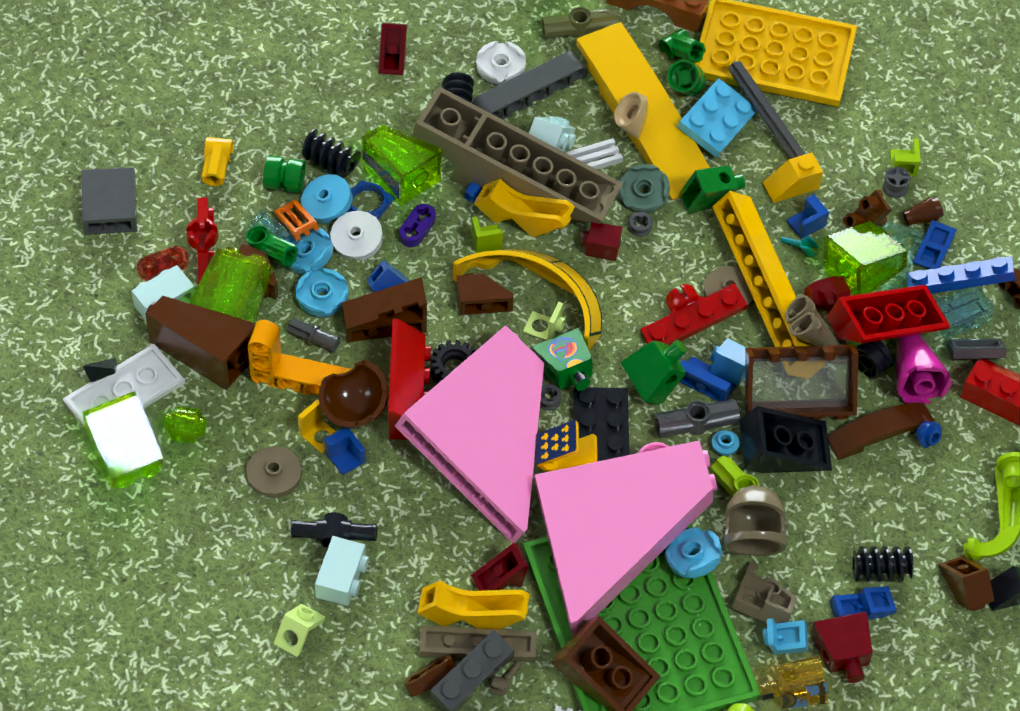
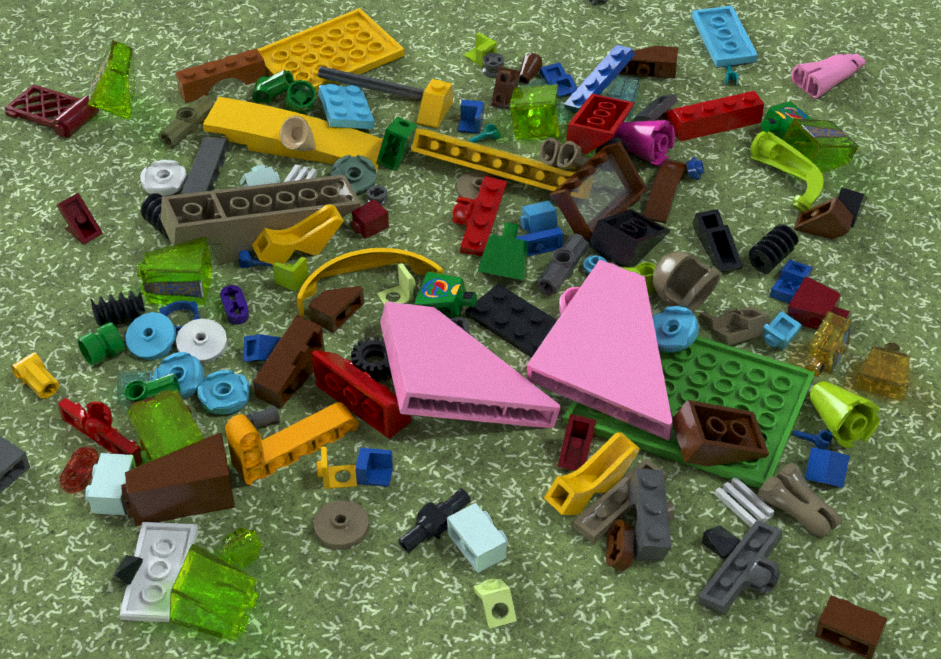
camera: 45 degrees left, 10 degrees down
orange tile [273,200,319,241] -> none
reddish brown cylinder [318,360,389,429] -> none
piece [536,420,597,472] -> none
dark red rock [804,276,851,311] -> none
none -> black slope [692,209,743,273]

